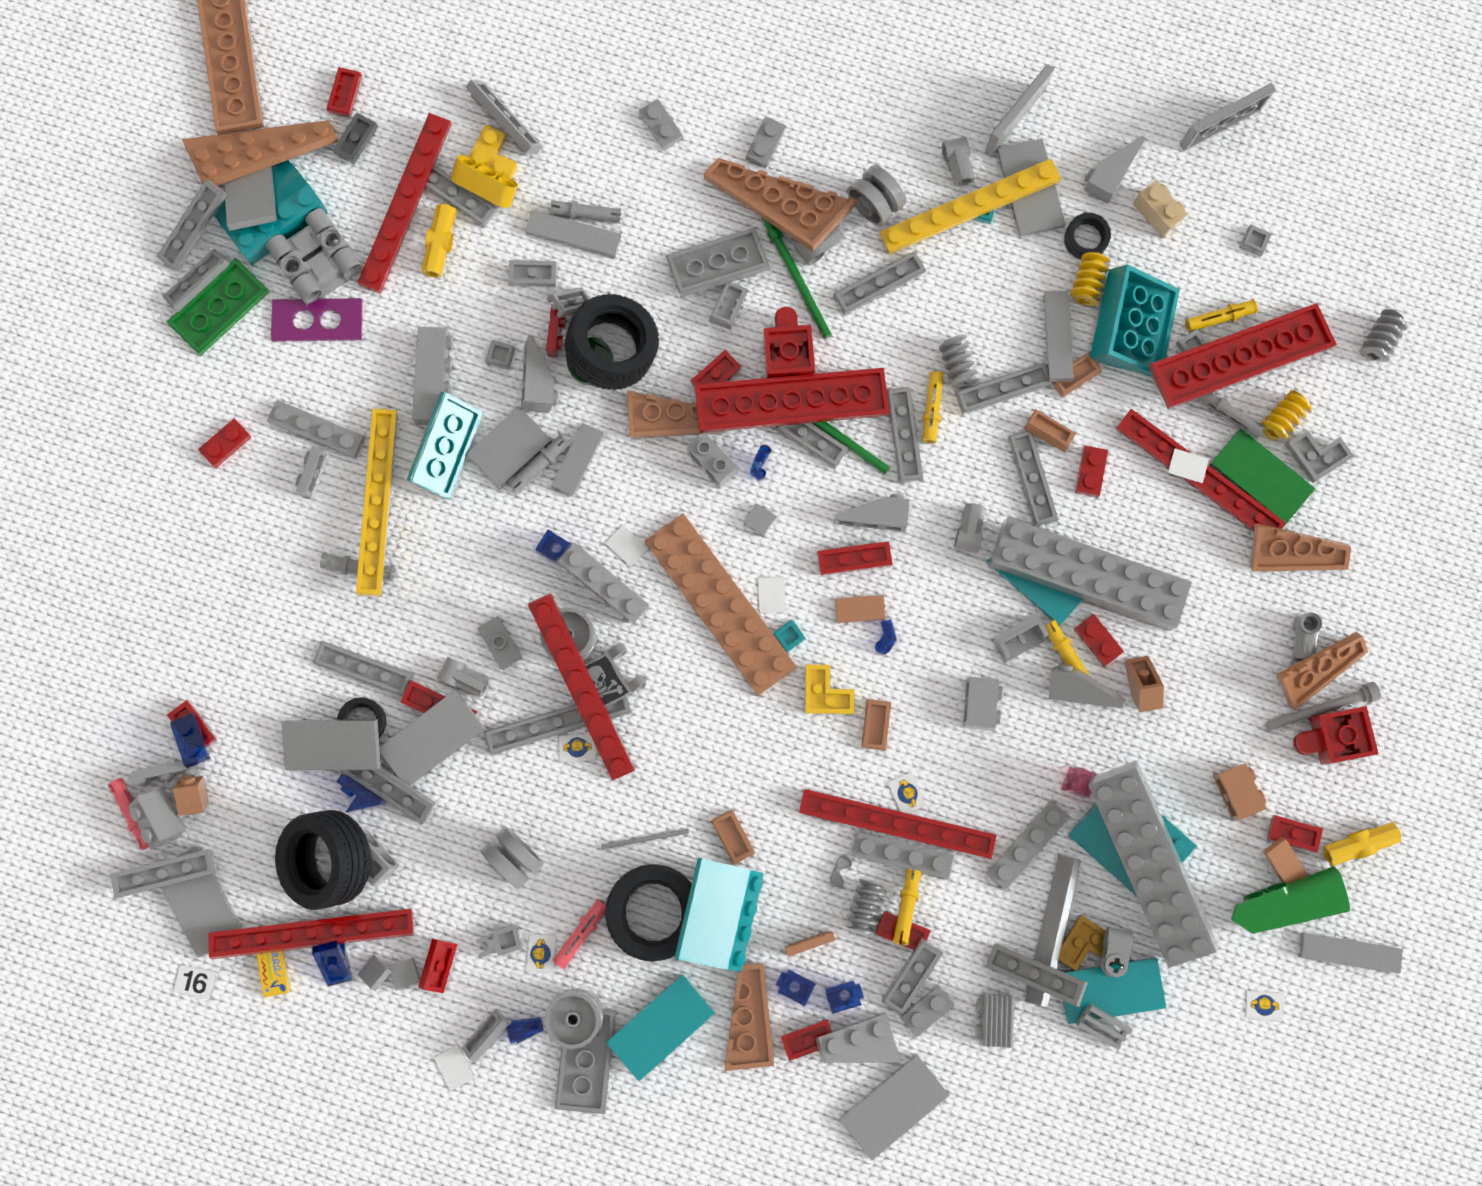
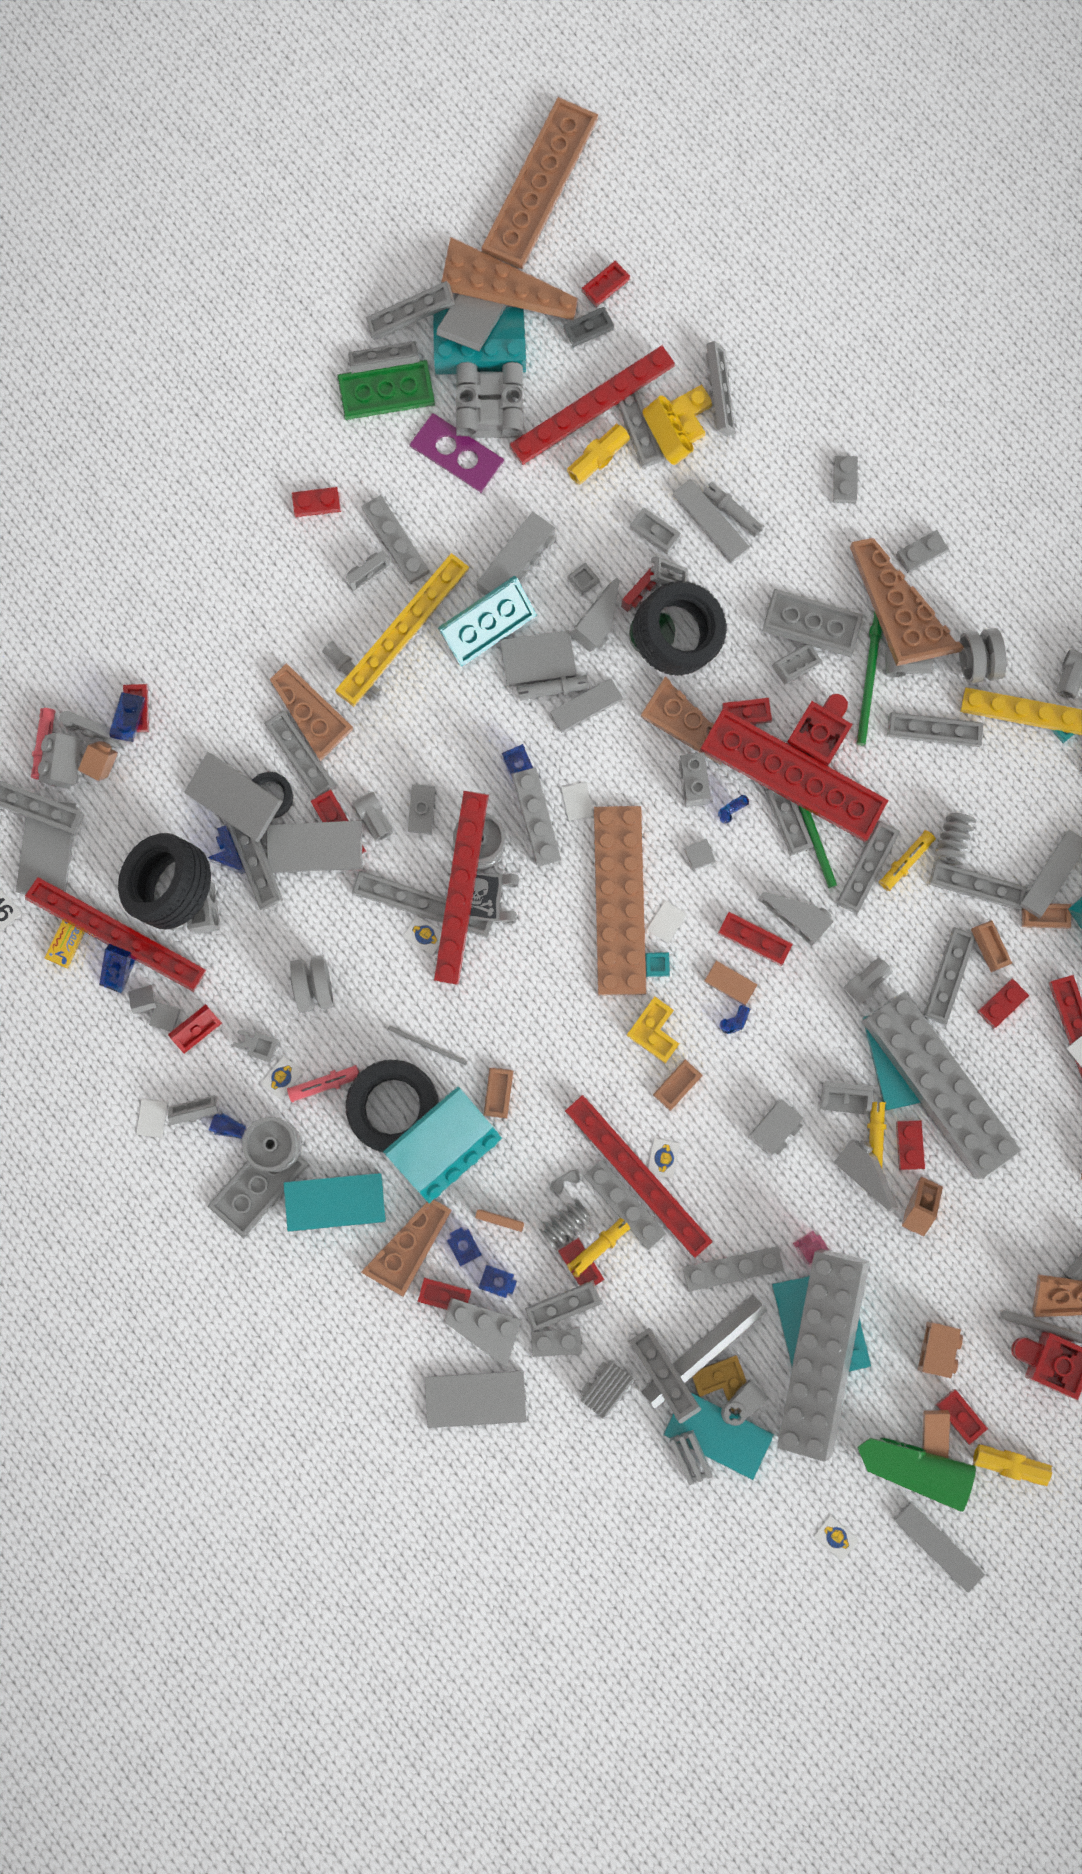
camera: 35 degrees right, 0 degrees up
none -> nougat wing [270,663,353,762]

